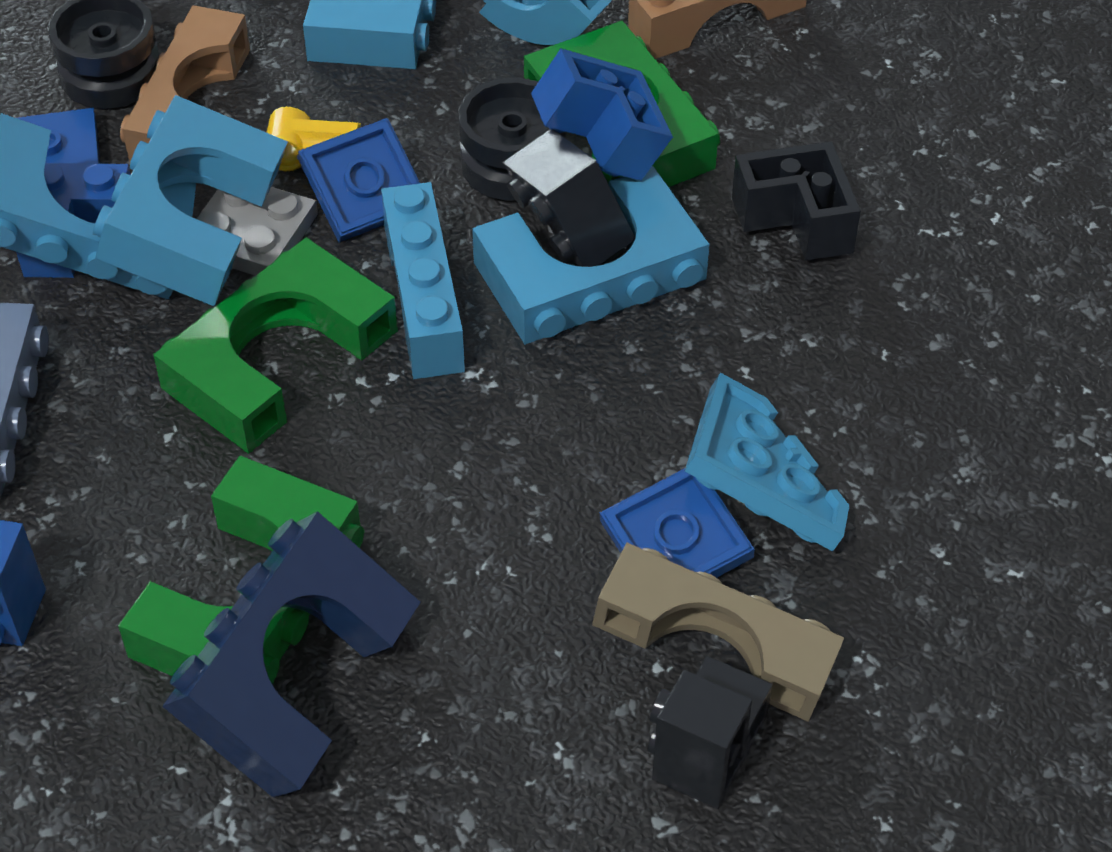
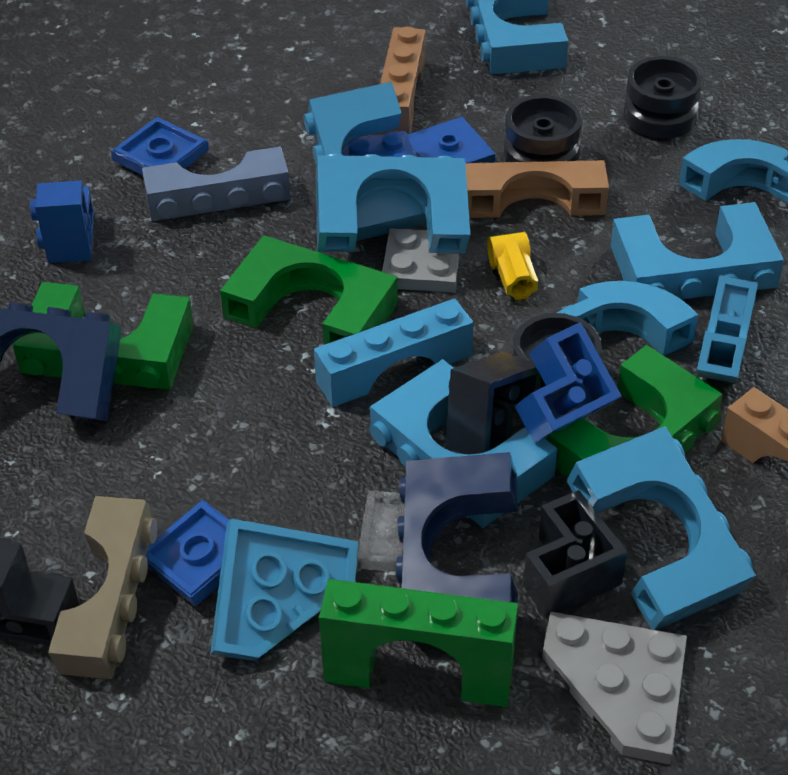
camera: 75 degrees right, 5 degrees down
blue plate [297,118,420,243] -> none
none -> green arch [319,579,518,707]
none -> clear plate [357,490,405,572]
none -> dark blue arch [396,452,518,634]
none -> light grey plate [542,612,687,765]
none -> dark azure arch [557,281,698,356]
none -> dark azure arch [567,426,756,630]

